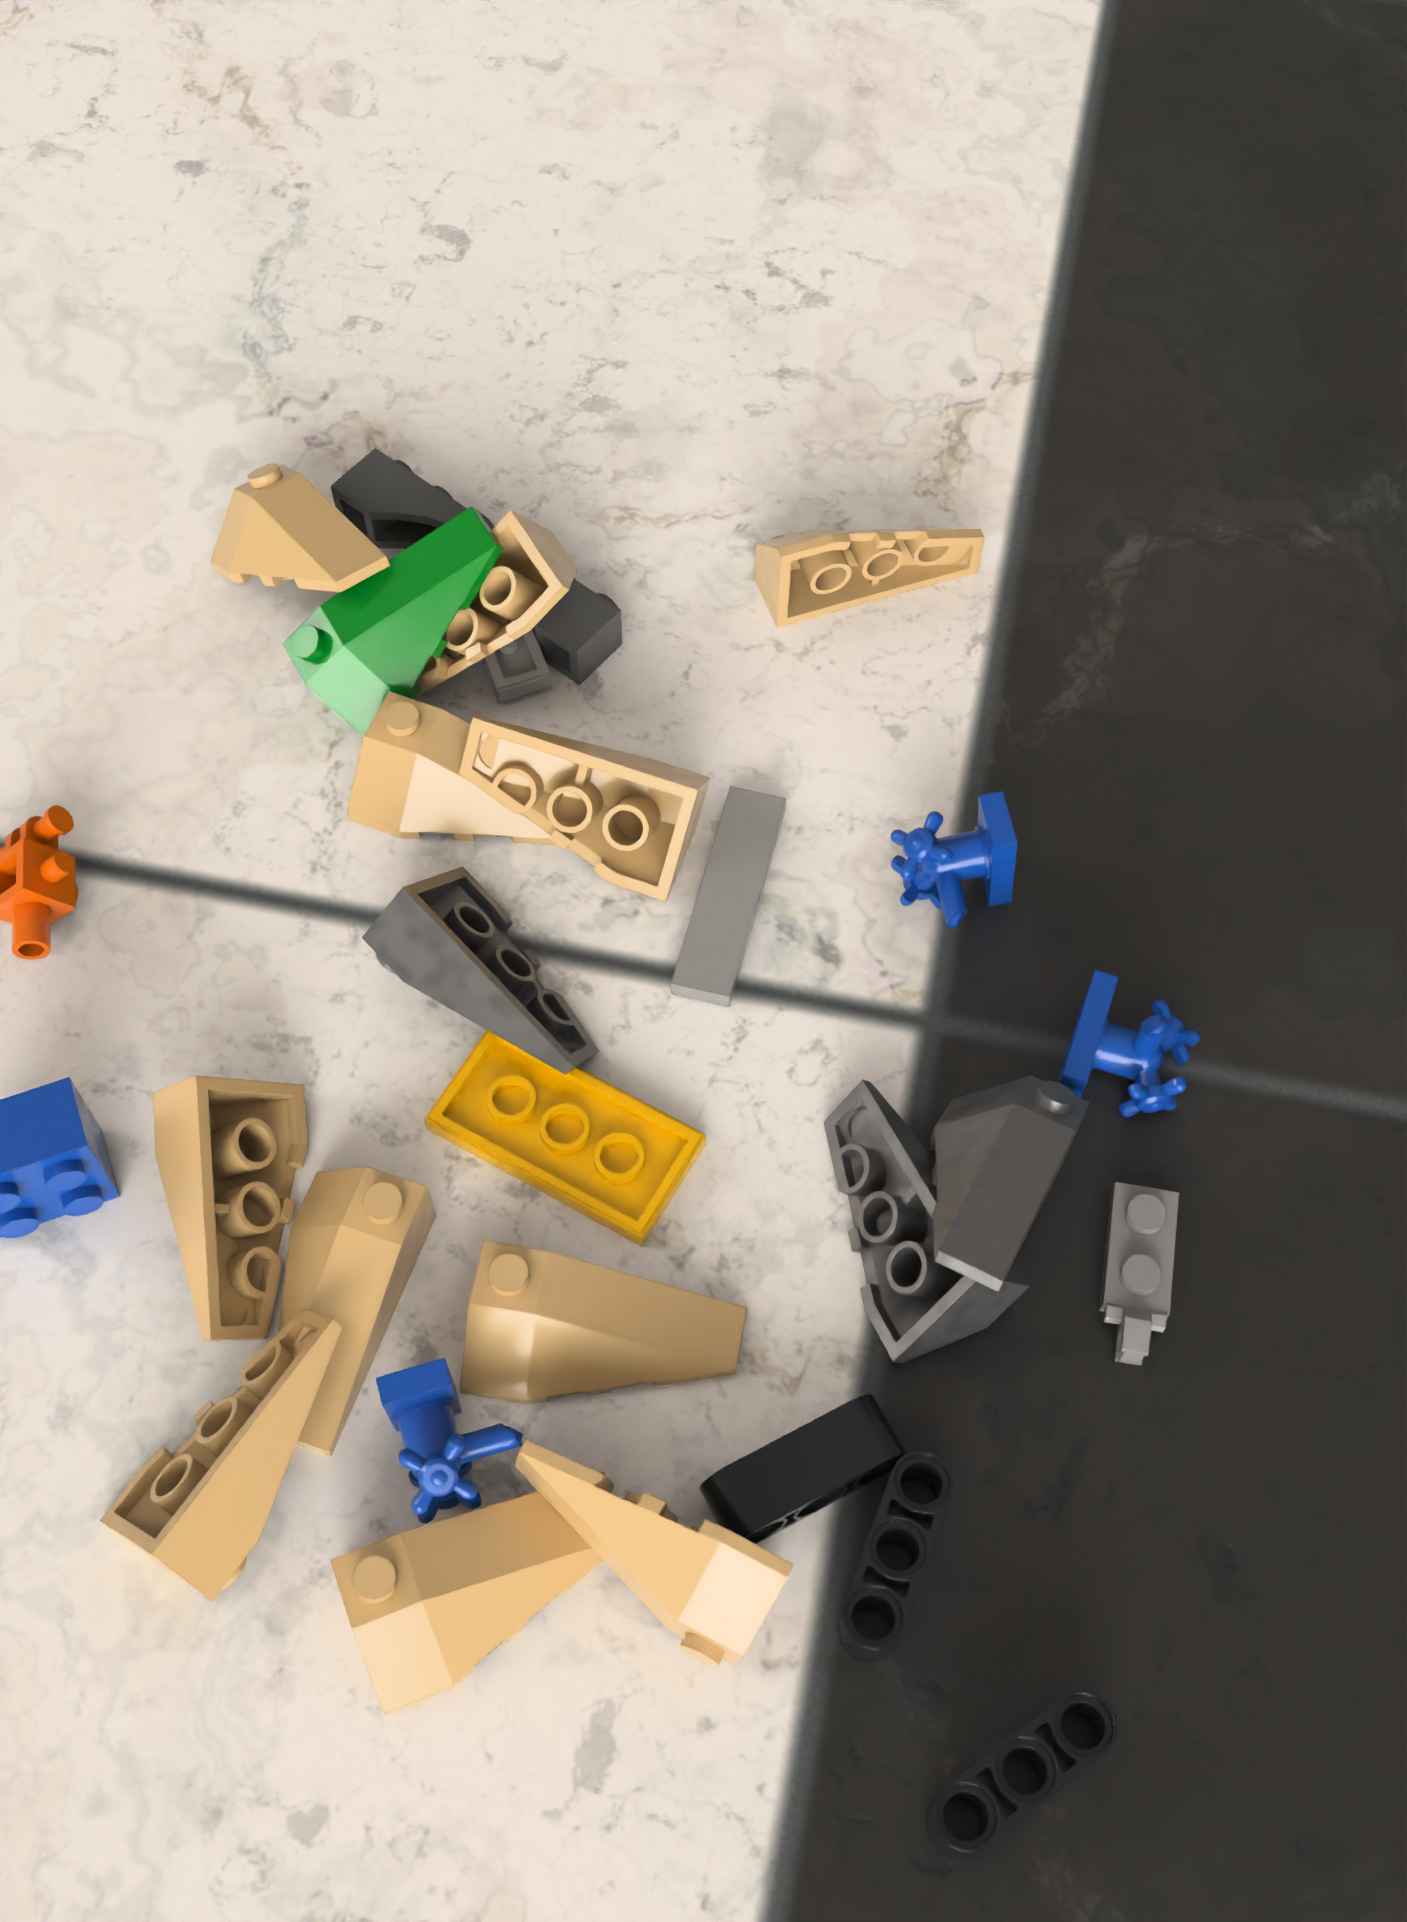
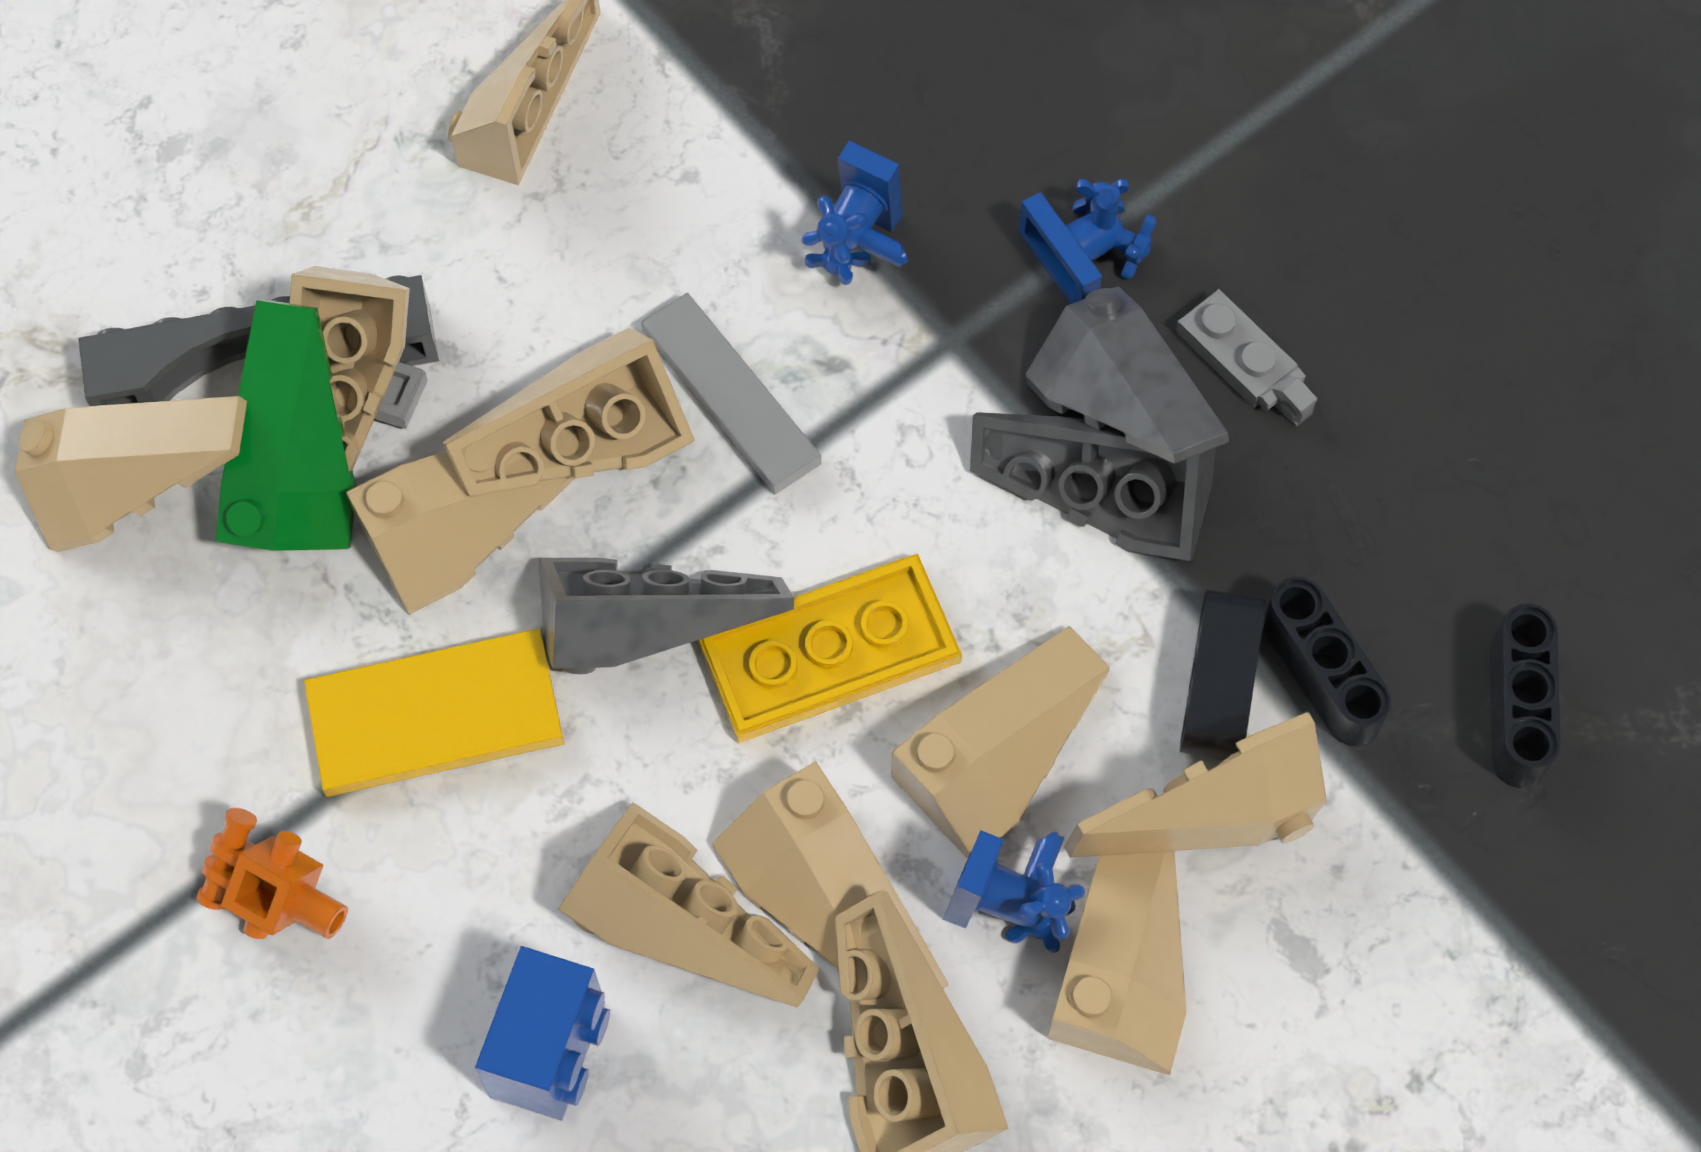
camera: 50 degrees left, 5 degrees up
none -> yellow tile [304,628,565,798]

